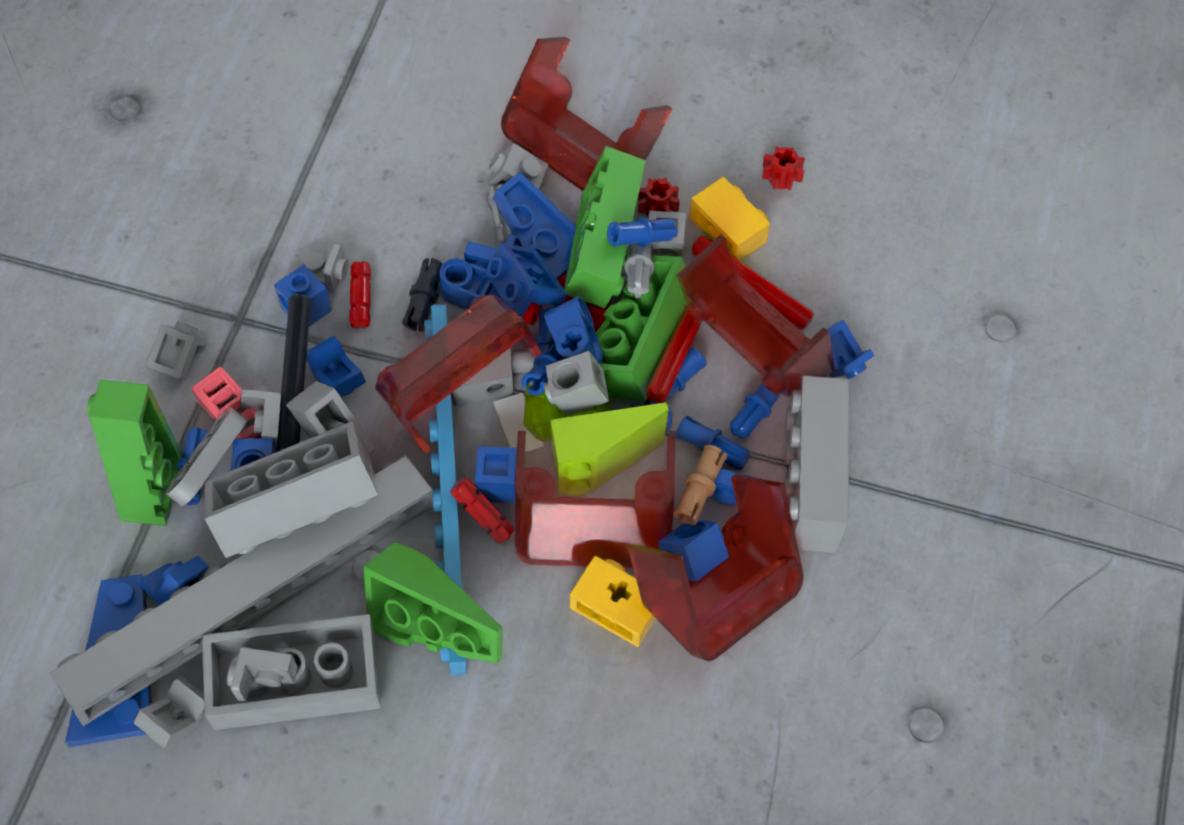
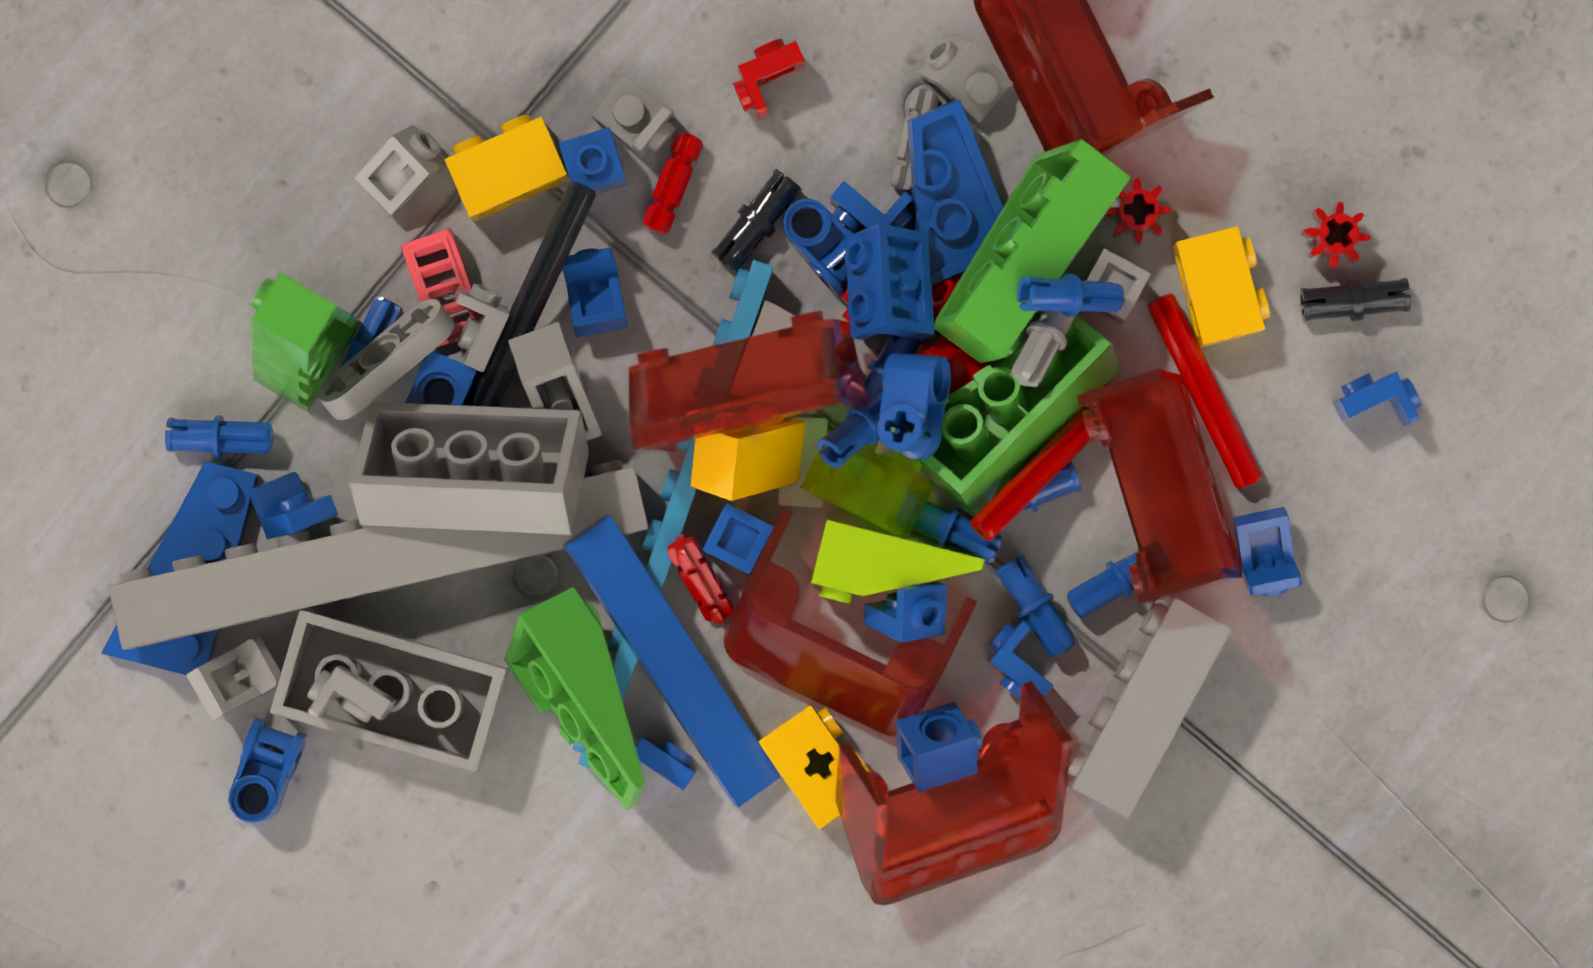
camera: 30 degrees right, 25 degrees up
light grey brick [544,351,609,416] -> none
medium nougat pin [673,445,727,525] -> none
none -> blue axle [165,415,274,458]
none -> blue piece [228,717,307,823]
none -> yellow brick [444,114,570,222]
none -> blue tile [563,514,781,808]
none -> blue bracket [634,736,697,791]
none -> yellow brick [690,404,806,501]
none -> red bracket [732,39,805,120]
none -> blue bracket [864,581,947,643]
none -> black pin [1300,278,1411,322]
none -> blue bracket [1332,372,1422,426]

